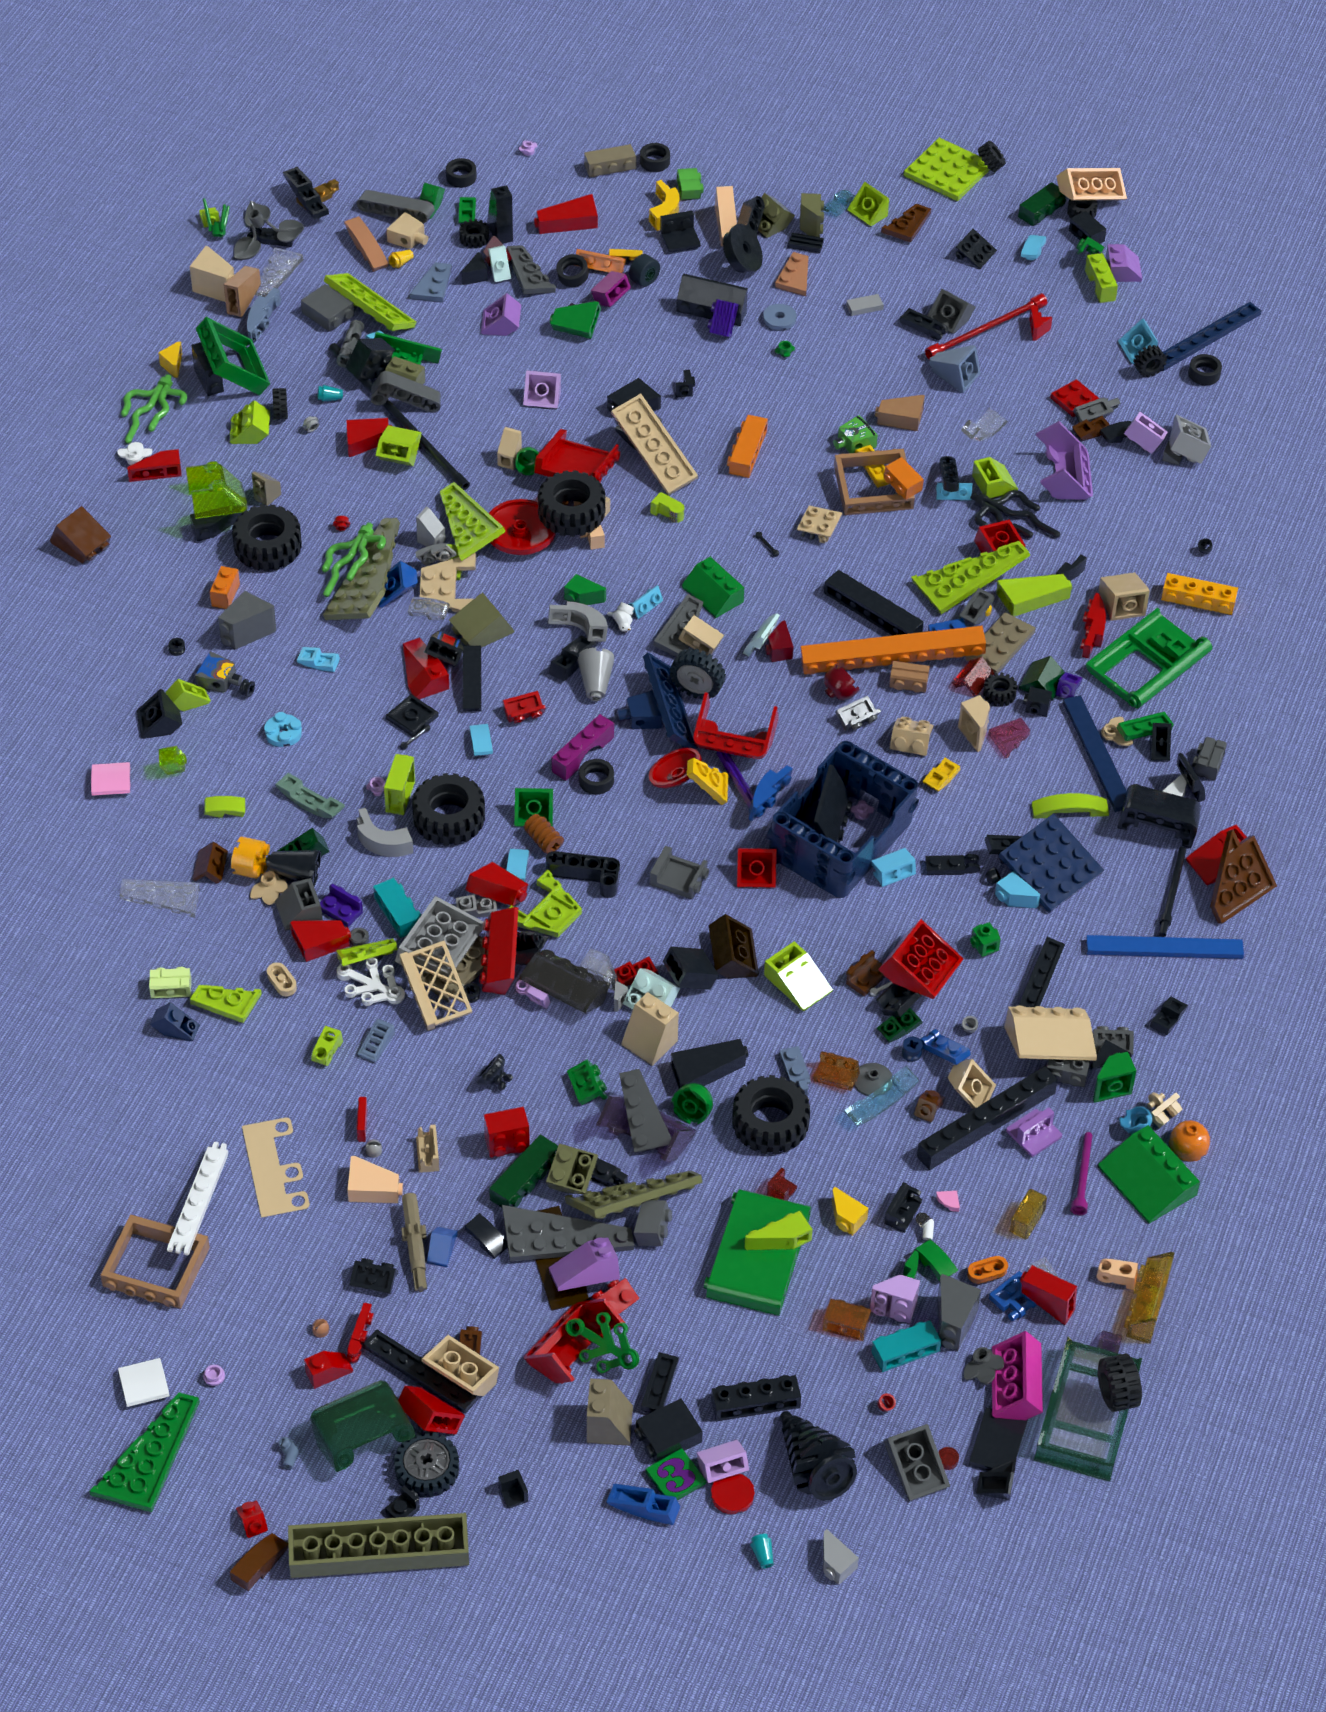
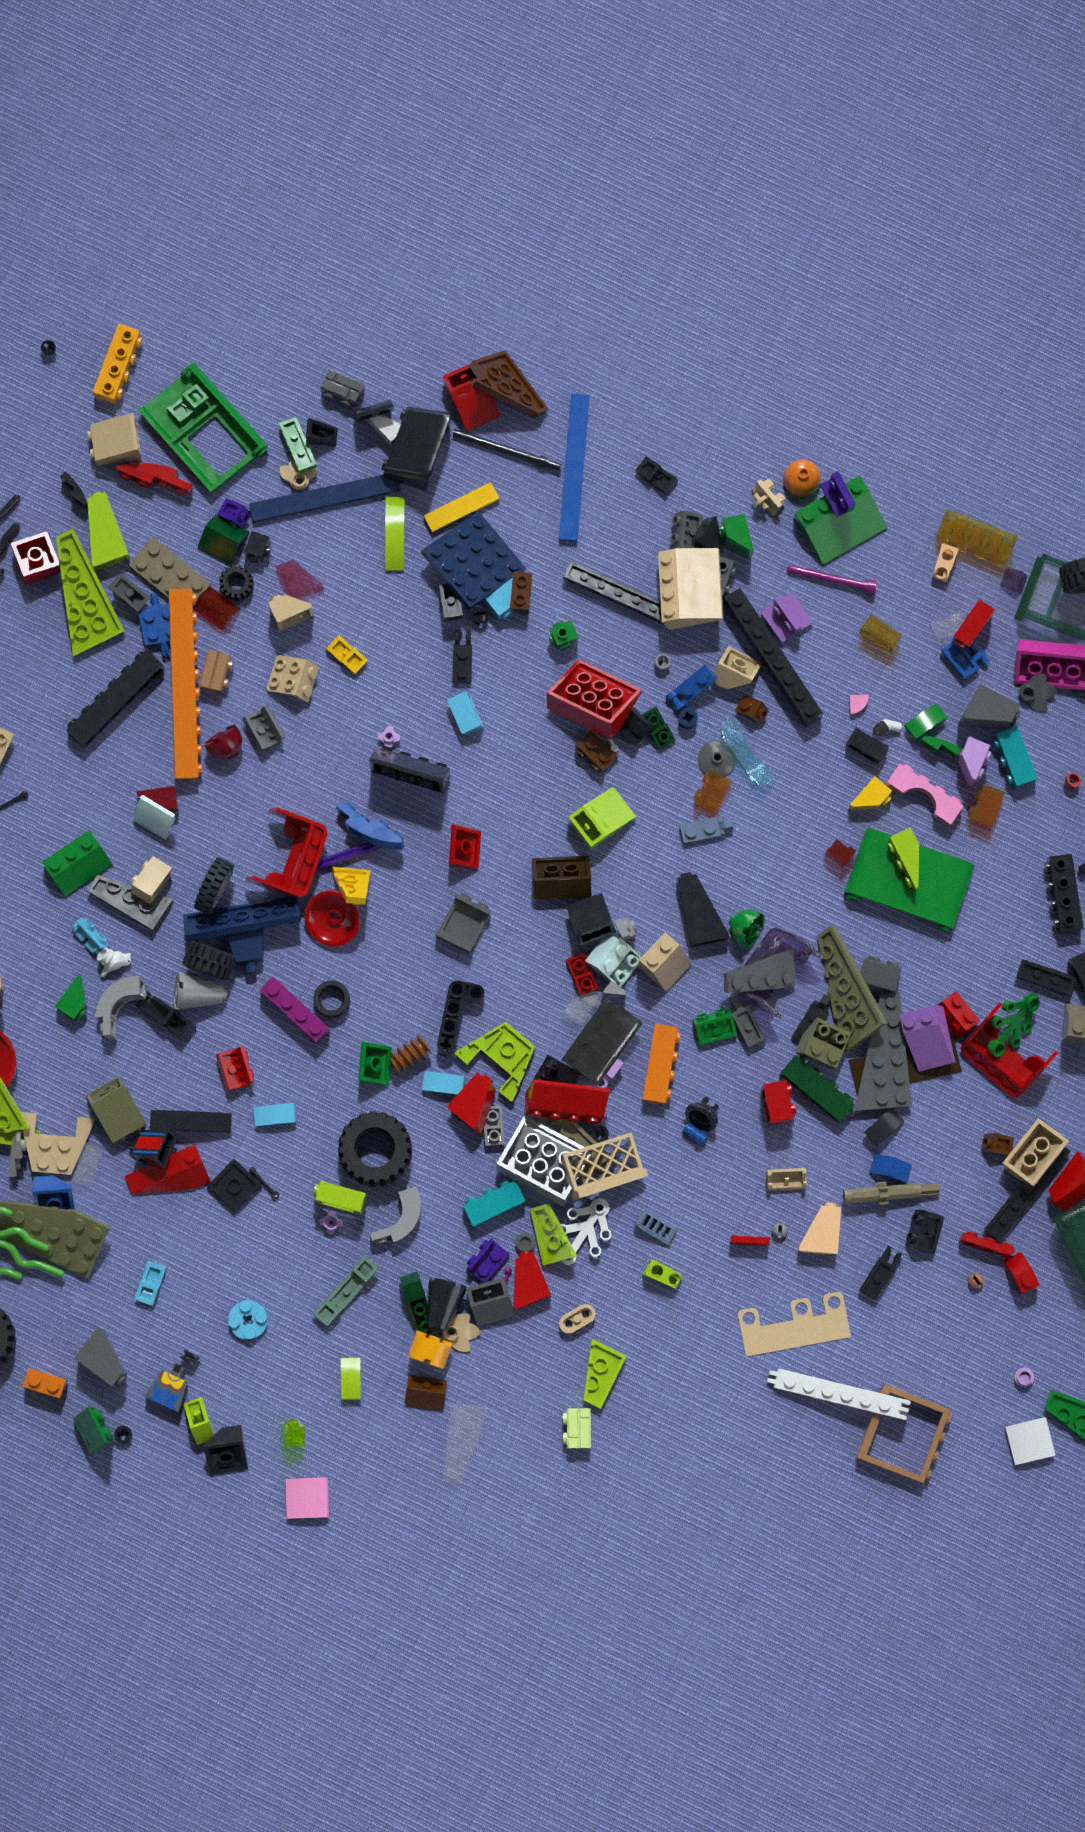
camera: 90 degrees left, 30 degrees up
dark blue slope [150,1002,200,1041] -> none
black tyre [732,1075,810,1154] -> none
dark blue piece [766,741,919,898] -> none
orange plate [967,1256,1008,1284] -> none
dark azure hair [1119,1106,1152,1135] -> none
none -> green slope [73,1406,114,1454]
none -> black tyre [182,941,235,980]
none -> yellow tile [424,482,499,533]
none -> reddish brown bracket [510,571,532,615]
none -> light grey slope [614,917,637,940]
none -> orange brick [642,1024,680,1105]
none -> blue pin [682,1122,708,1145]
none -> dark grey hinge [729,995,766,1049]
none -> dark purple bracket [820,471,856,517]
none -> black hinge [859,1245,902,1301]
none -> bright pink arch [886,764,963,828]

